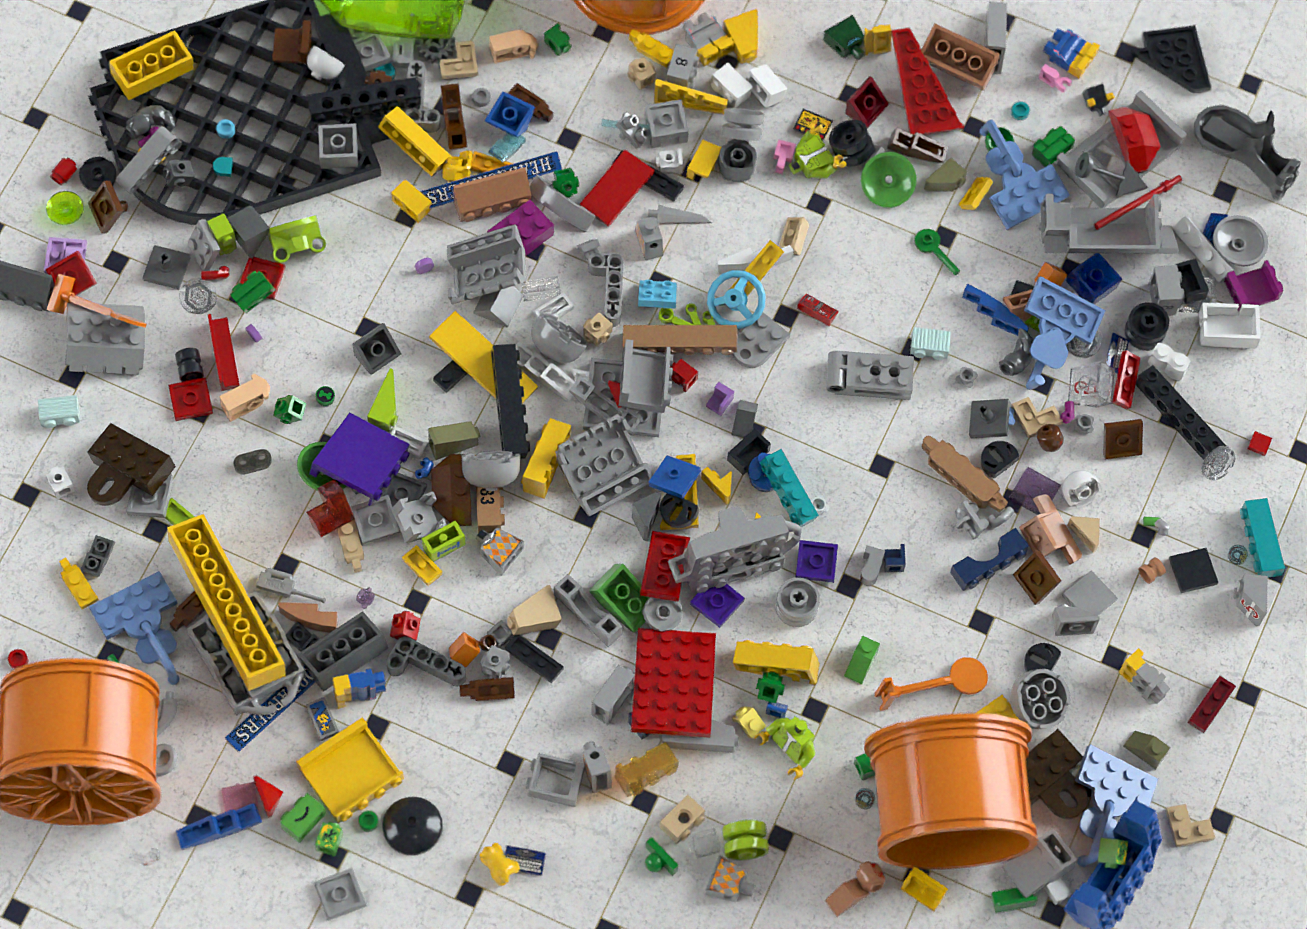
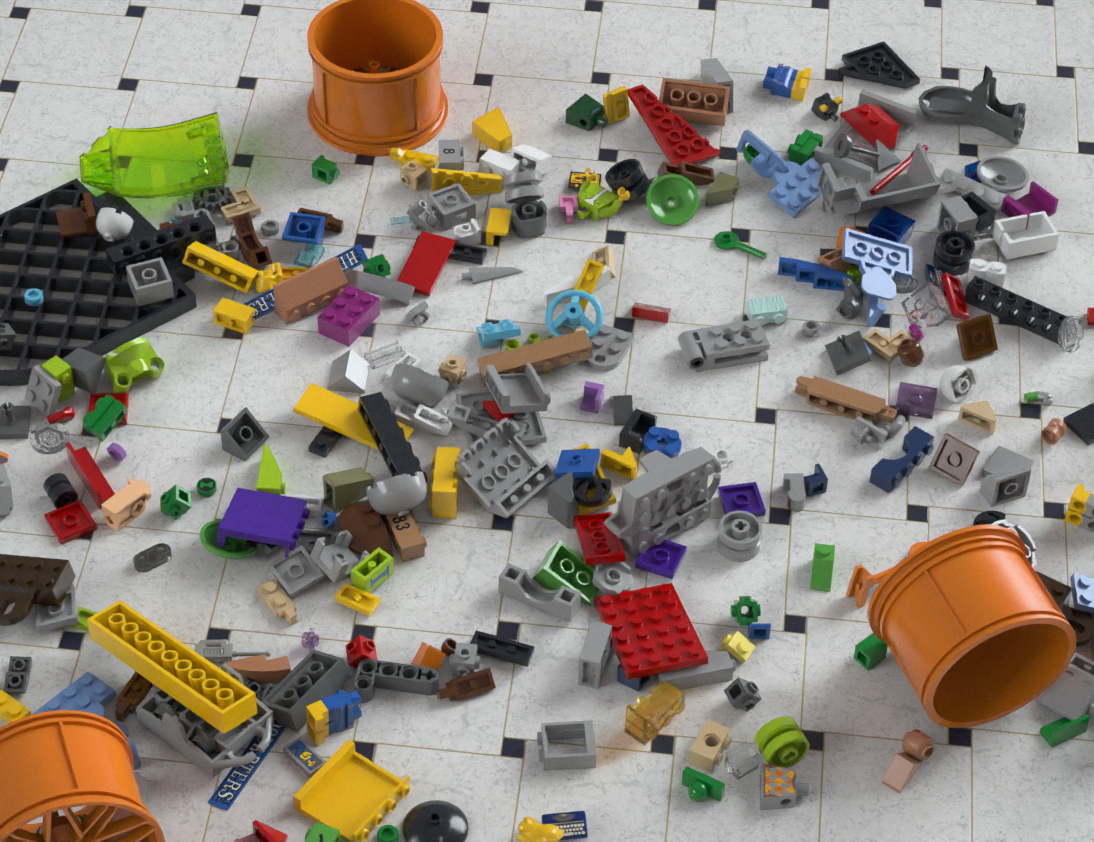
camera: 15 degrees left, 20 degrees down
teal tile [213,157,233,177] -> none
clear red brick [306,480,355,537] -> none
light grey plate [349,24,392,71] -> none
medium lavender tile [415,258,434,274] -> none
light grey slope [447,224,526,304] -> none
light grey torso [476,528,524,576] -> none
light grey tile [487,620,515,648] -> none
light nougat piece [489,30,538,64] -> none
tan slope [507,585,562,636] -> none
light grey torso [583,742,612,793] -> none
light grey beam [588,253,624,327] -> none
light grey torso [635,217,663,261] -> none
red brick [670,359,698,392] -> none
hips [683,12,734,67] -> none
yellow wedge [733,640,820,685] -> none
lime torso [754,717,815,780] -> none
teal brick [760,449,819,527] -> none
dark red slope [845,76,889,128] -> none
clear light blue tile [855,788,875,809] -> none
yellow hinge [901,866,948,912] -> none
yellow plate [958,177,993,210] -> none
black piece [981,441,1019,478] -> none
teal tile [1011,101,1030,120] -> none
nougat plate [1019,494,1082,565] -> none
bright pink plate [1039,64,1072,93] -> none
light grey plate [1075,414,1094,433] -> none
none -> dark grey brick [724,677,762,712]

